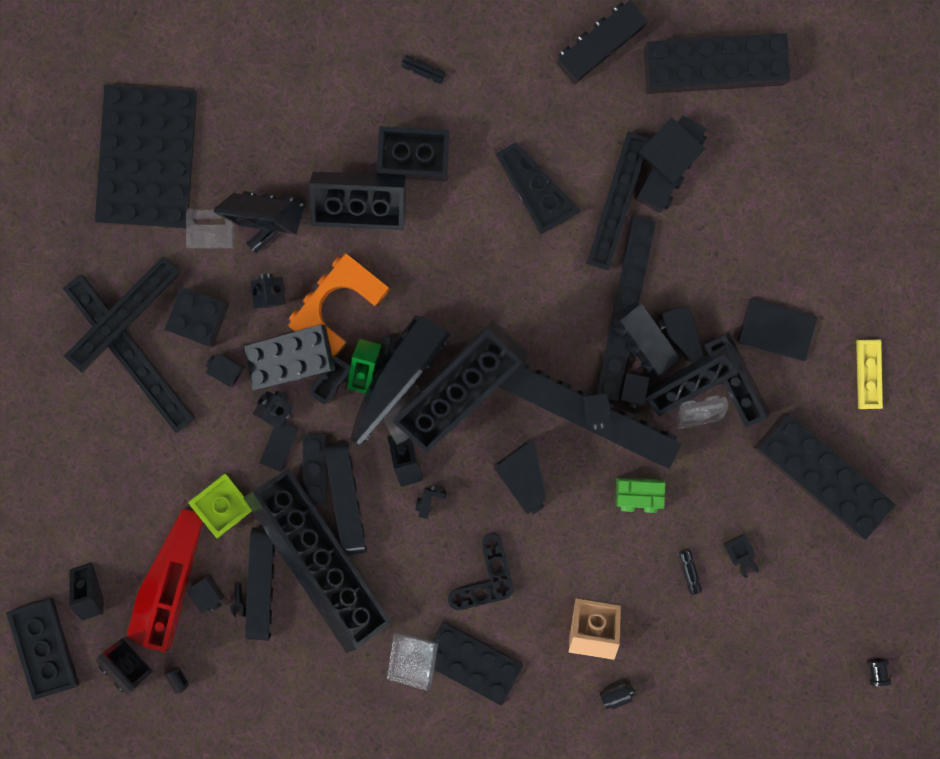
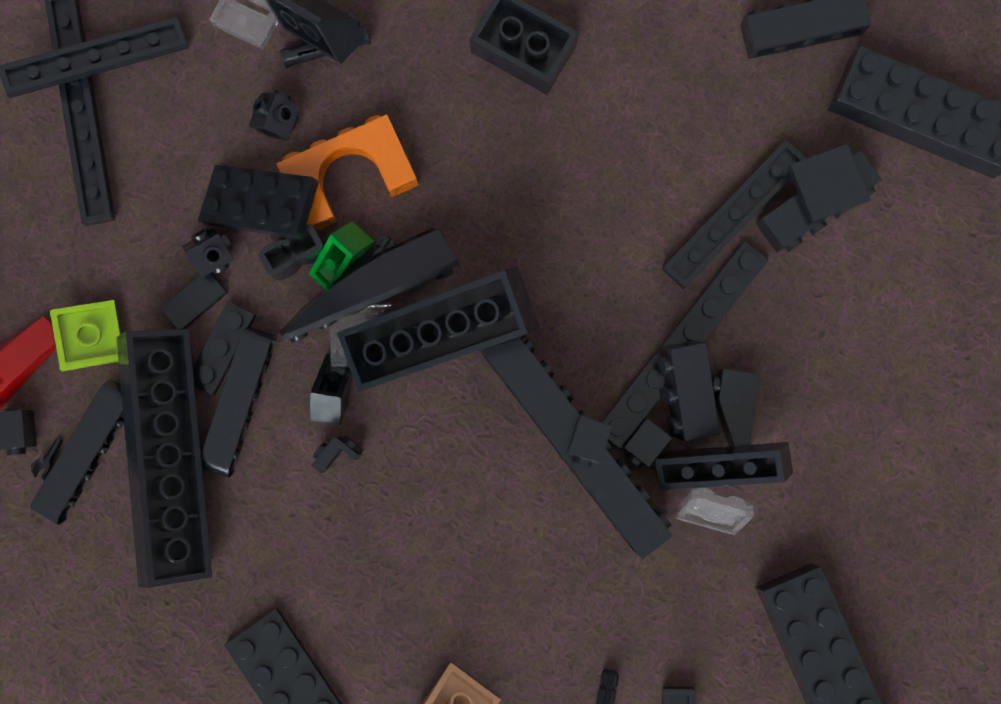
camera: 25 degrees right, 5 degrees down
black brick [165,287,230,347] -> none
black brick [206,353,245,387] -> none
black brick [309,172,406,230] -> none
clear plate [387,633,438,691] -> none
black beam [448,533,513,610] -> none
black slope [493,439,546,514] -> none
black wing [496,142,581,235] -> none
bright green brick [615,478,665,513] -> none
black brick [704,331,770,428] -> none
black tile [737,299,818,361] -> none
light yellow tile [856,340,883,409] -> none

